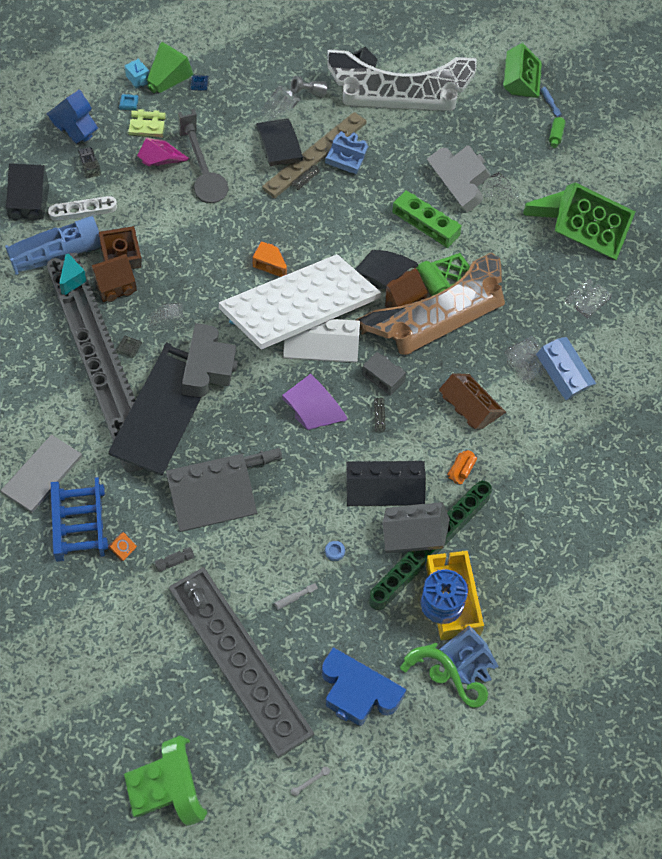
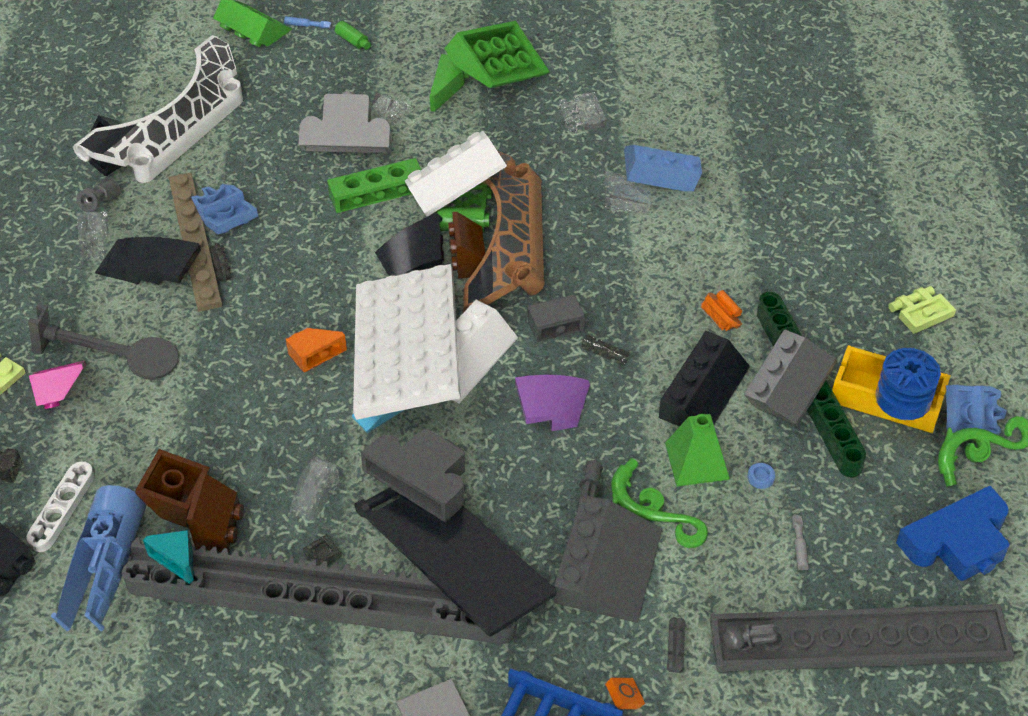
camera: 55 degrees left, 10 degrees down
reddish brown slope [439,373,506,429] -> none
none -> white slope [405,131,507,217]
none -> bright green plant [611,458,708,548]
none -> bright green slope [665,414,730,487]
none -> yellowish green plate [888,286,956,334]

